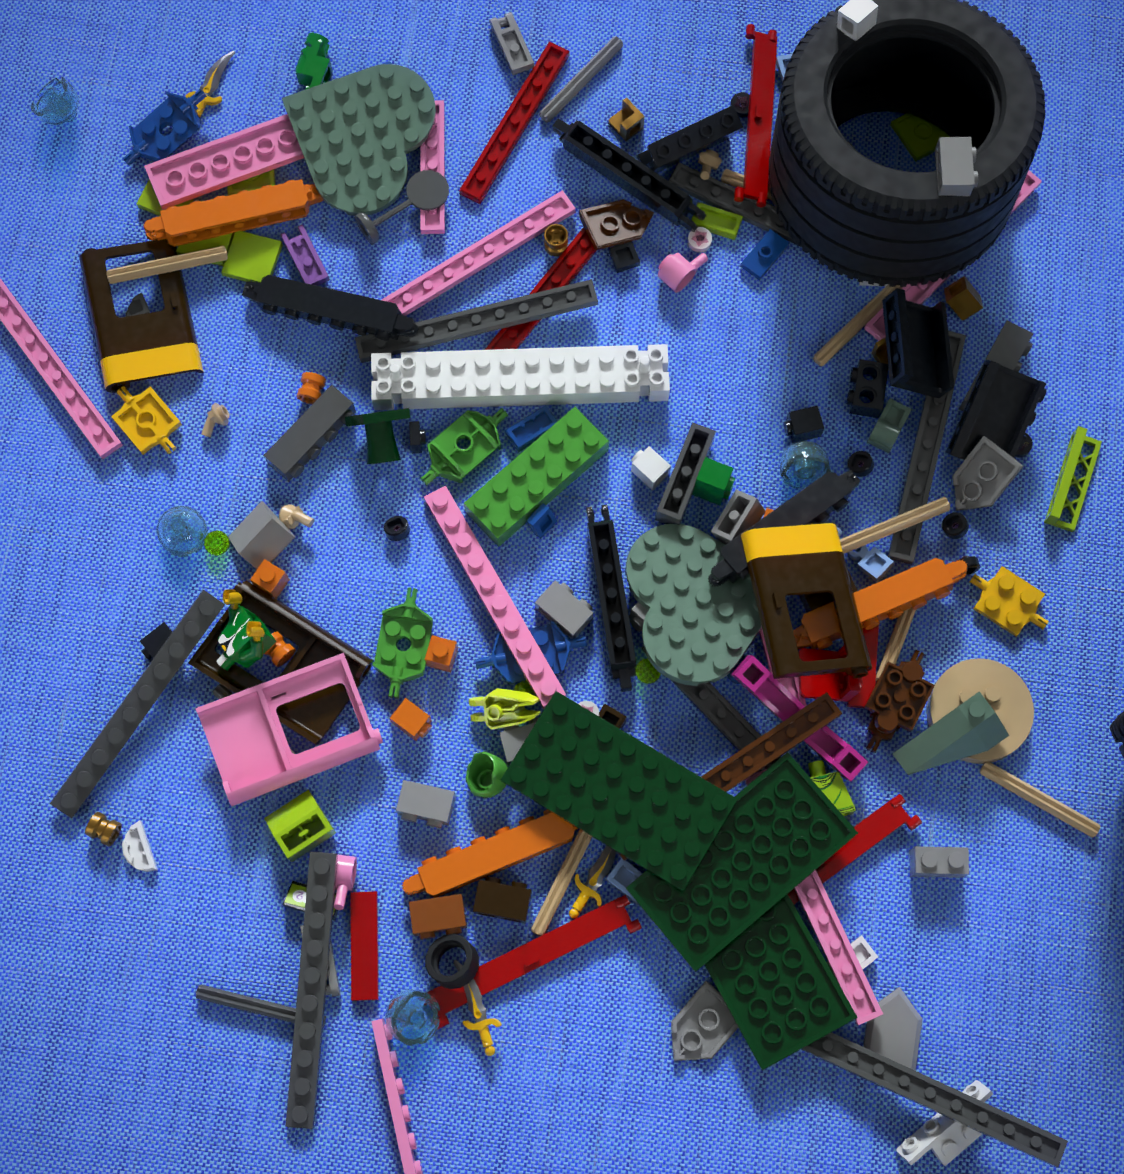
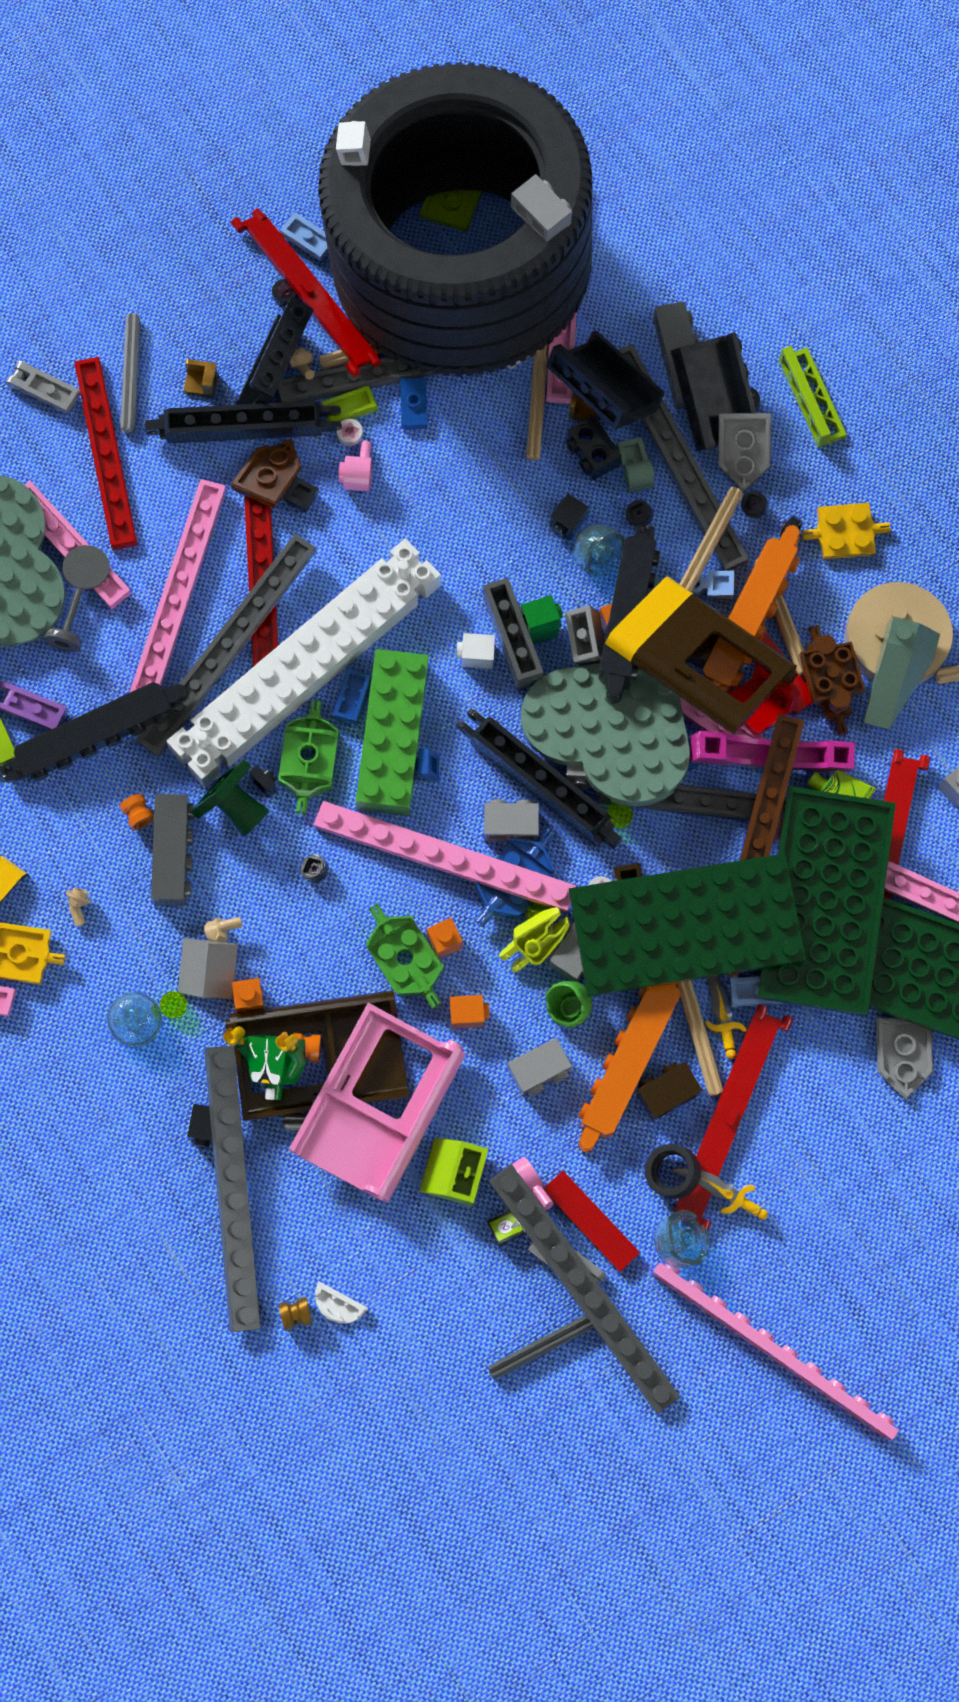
camera: 45 degrees left, 0 degrees up
dark orange brick [409,894,467,940] -> none
pearl gold wheel [544,224,568,256] -> none
pearl gold panel [944,276,983,320] -> none

